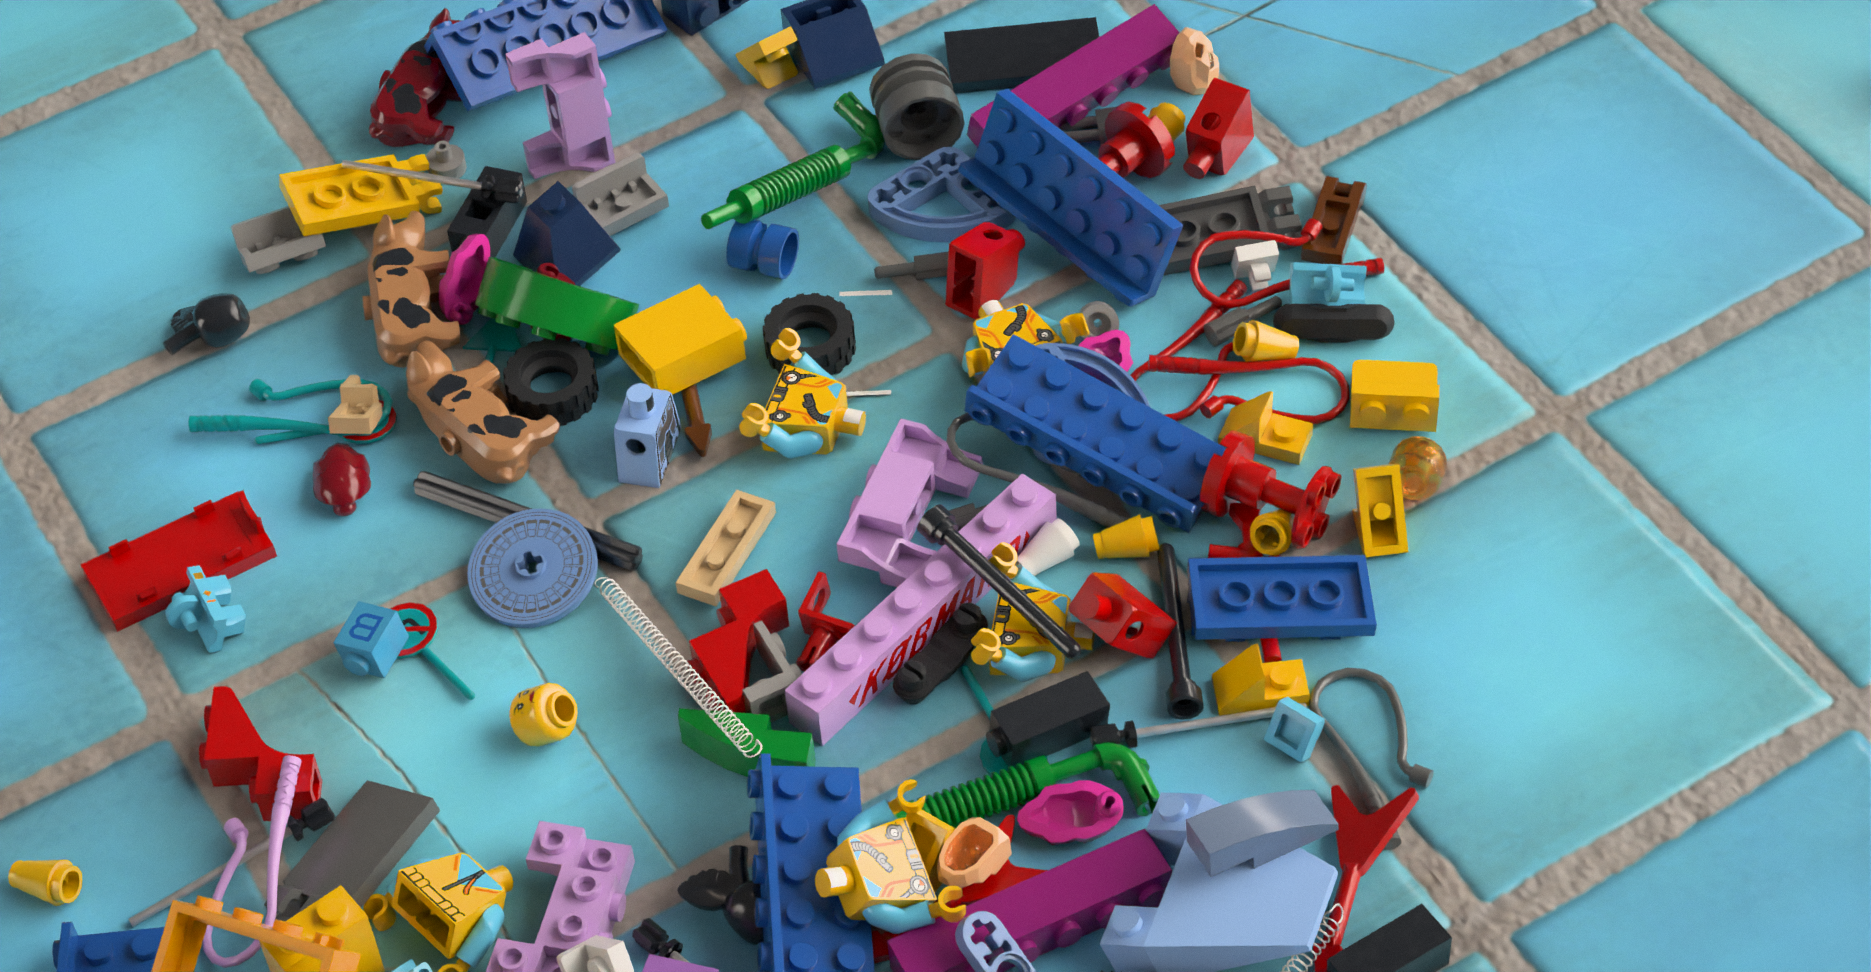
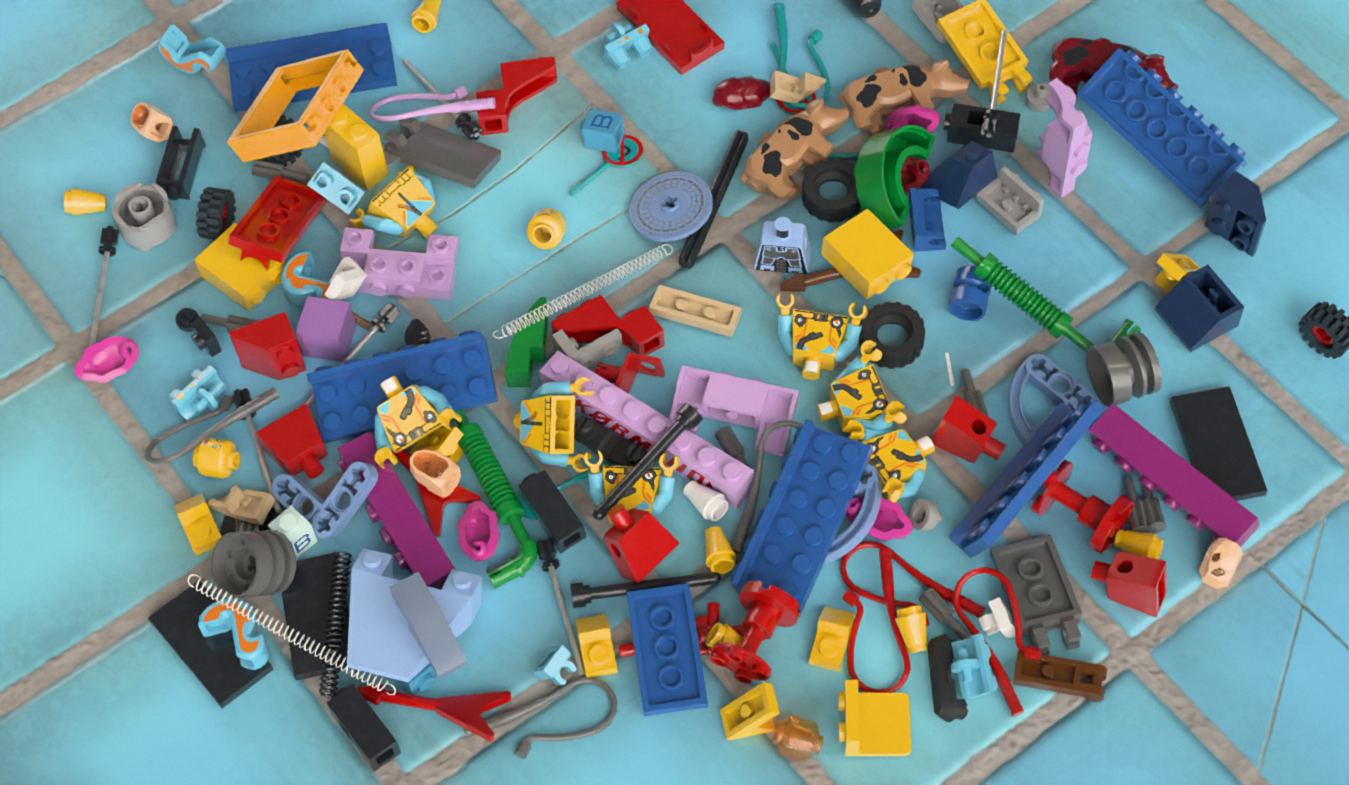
camera: 85 degrees right, 10 degrees up
none -> torso [513,377,595,472]
none -> torso [816,340,907,433]
none -> blue hinge [909,188,946,252]

